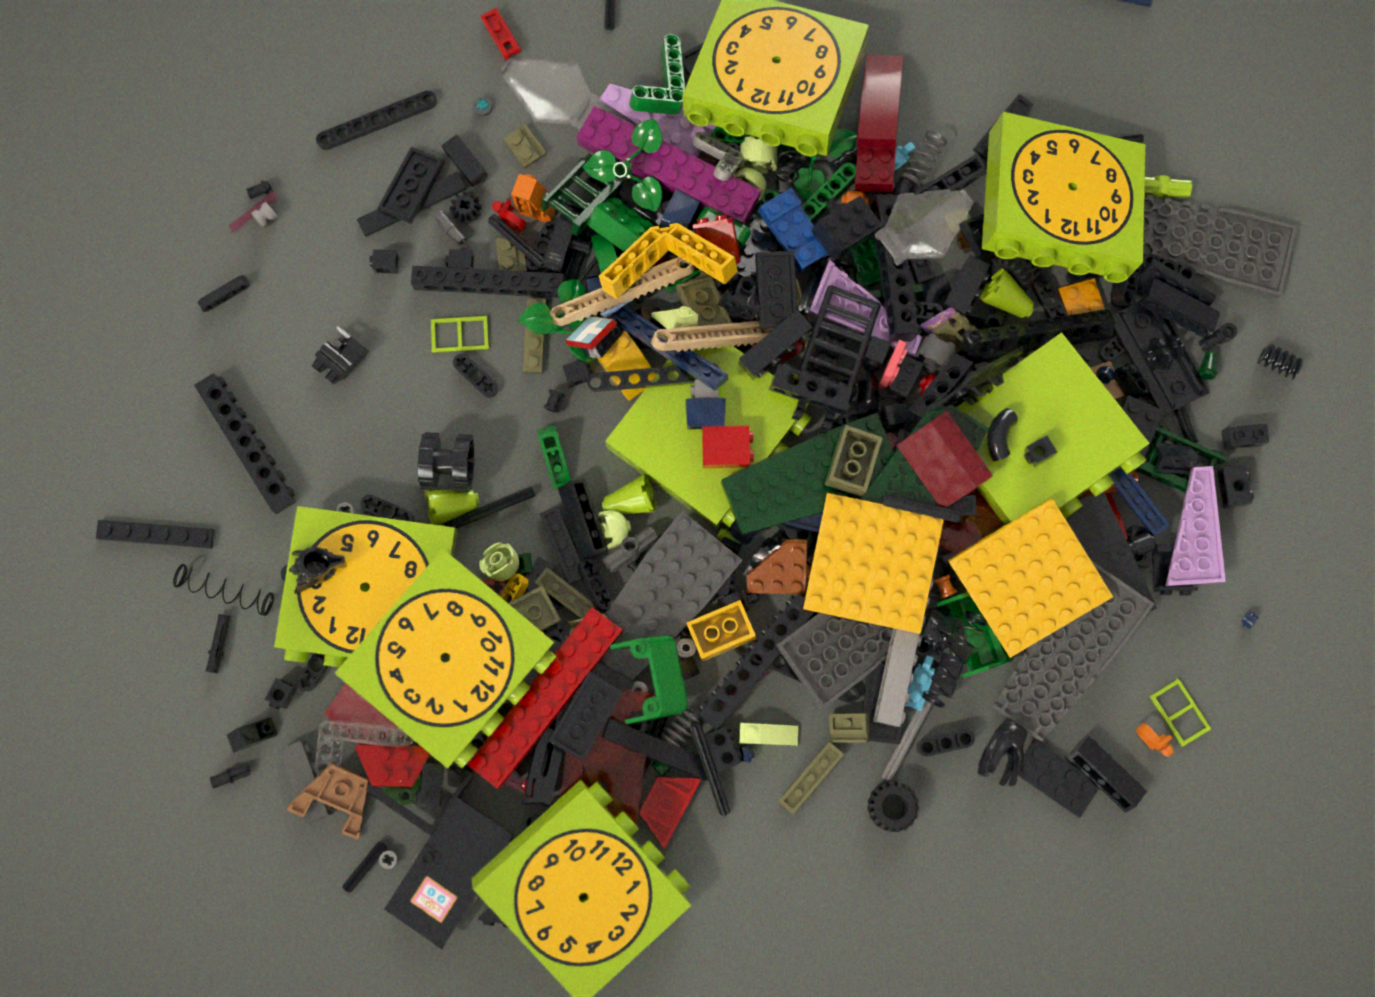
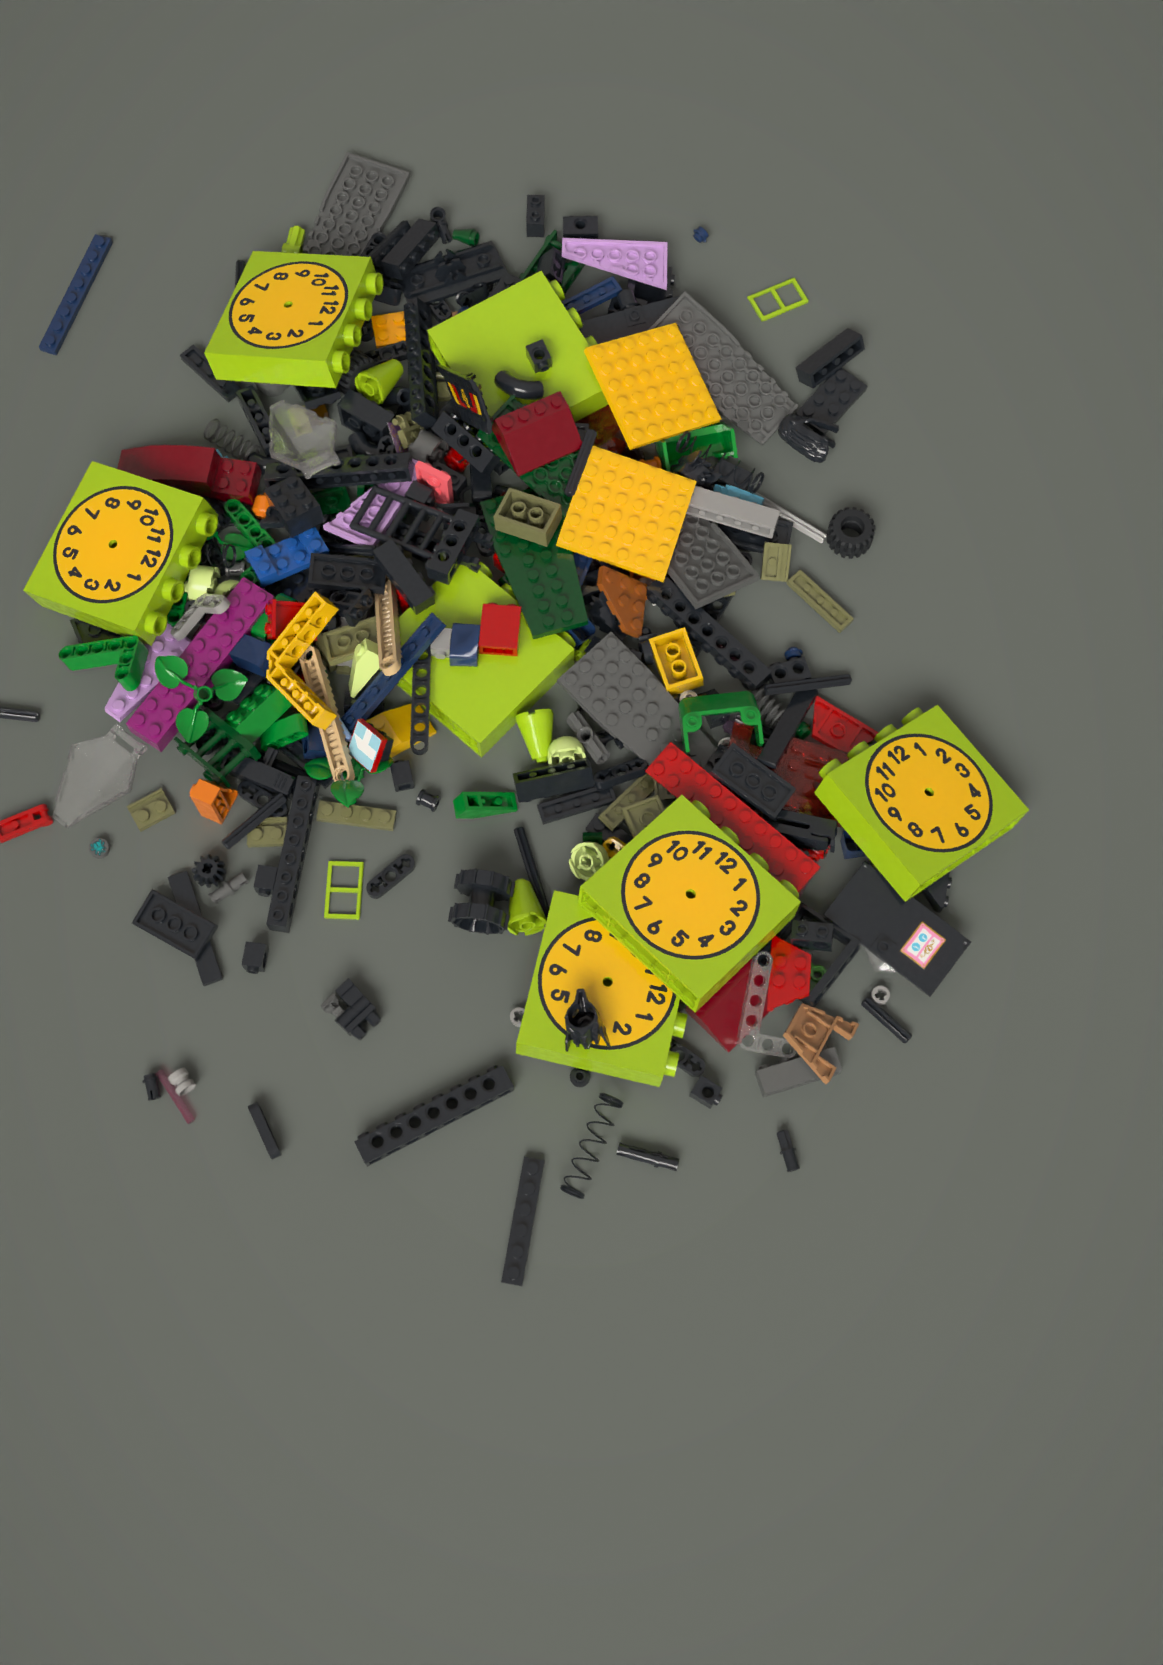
camera: 85 degrees left, 10 degrees down
black slope [227,717,277,753] -> none
black beam [316,90,437,150] -> none
black beam [361,495,414,522] -> none
black beam [441,135,488,187] -> none
red piece [492,199,527,232] -> none
yellowish green slope [739,723,798,746] -> none
black beam [916,730,975,756] -> none
orange piece [1136,723,1174,757] -> none
black axle [1174,405,1198,443] -> none
black piece [1257,344,1303,380] -> none

